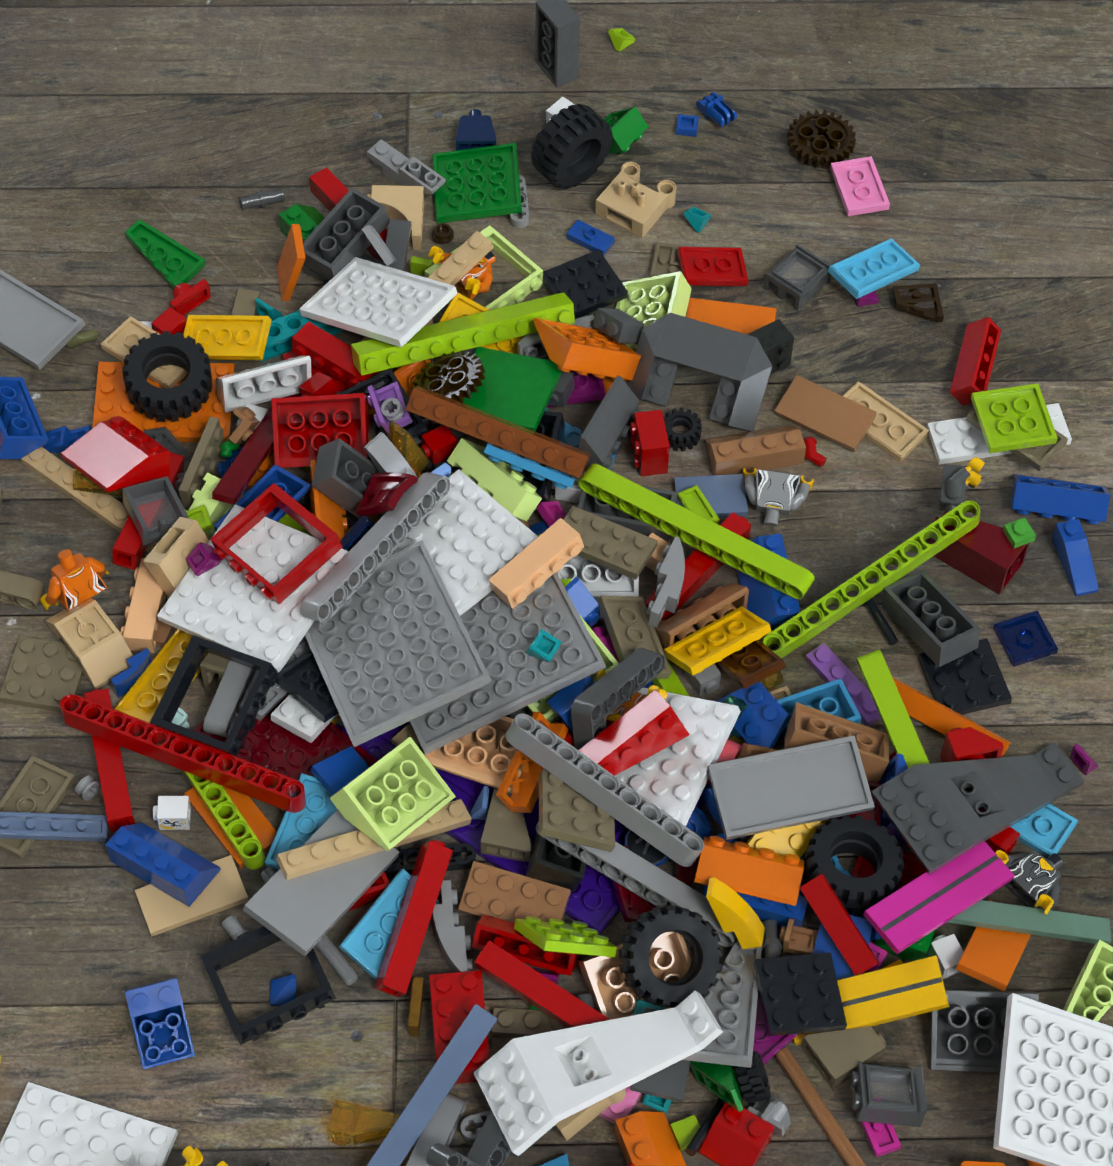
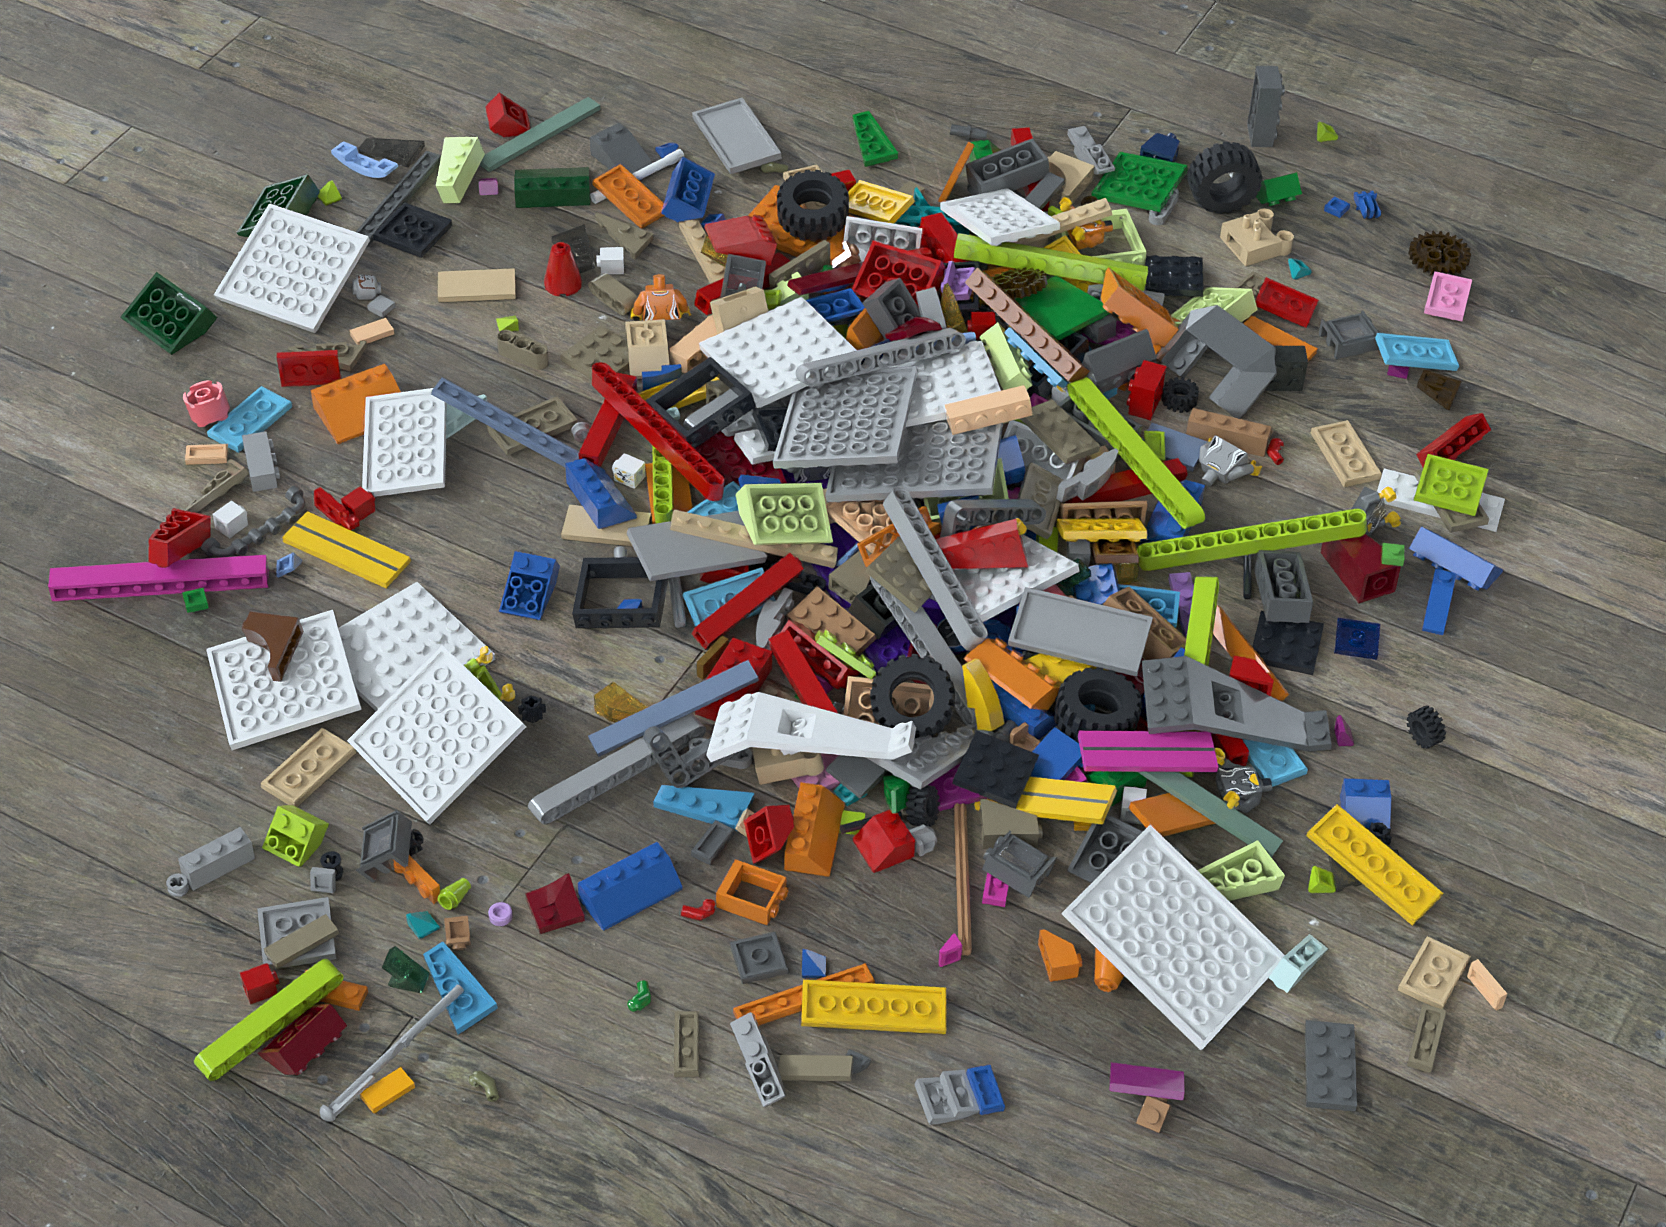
camera: 30 degrees right, 10 degrees down
dark grey piece [144,427,187,455] -> none
red tile [169,279,211,316] -> none
magenta slope [186,542,222,576] -> none
red window [210,483,343,604] -> none
light grey tile [362,225,396,266] -> none
light grey bush [381,398,404,422] -> none
teal slope [525,629,562,663] -> none
blue plate [566,220,615,256] -> none
dark grey brick [593,308,644,345] -> none
medium nougat tile [774,375,877,452] -> none
red tile [800,873,879,976] -> none

